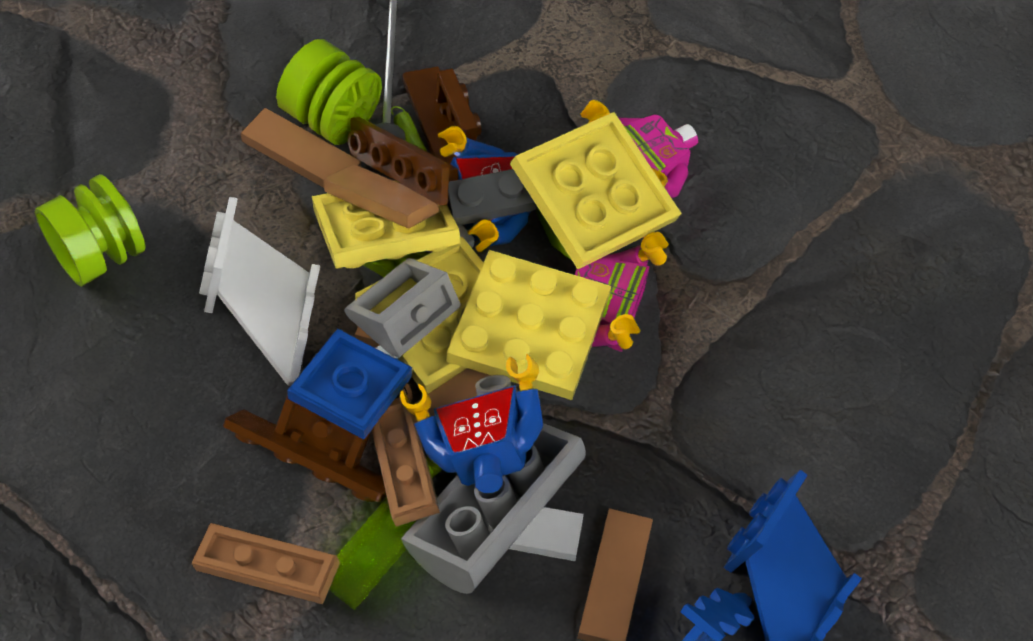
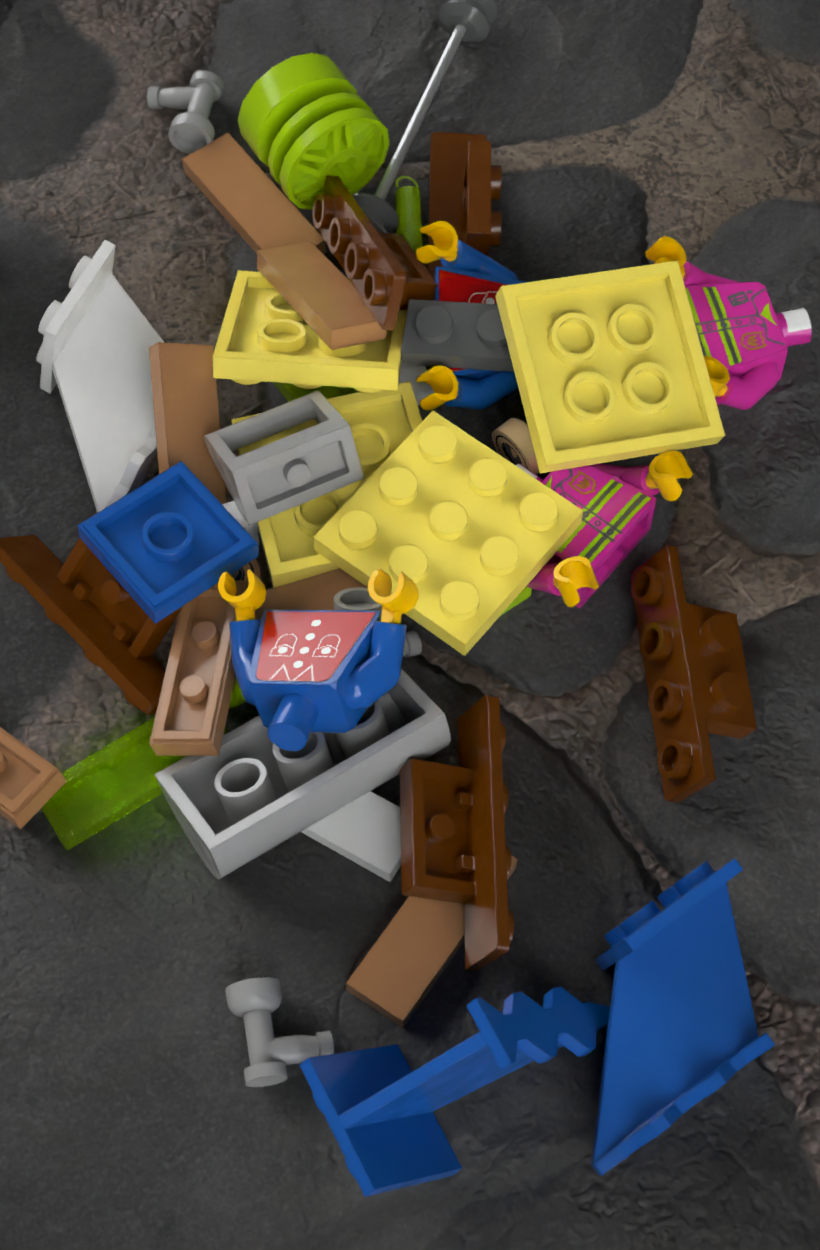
camera: 25 degrees right, 5 degrees up
none -> light grey piece [147,70,224,154]
none -> medium nougat tile [149,342,227,504]
none -> reddish brown bracket [400,695,514,971]
none -> tan tile [492,418,539,475]
none -> reddish brown bracket [630,545,757,803]

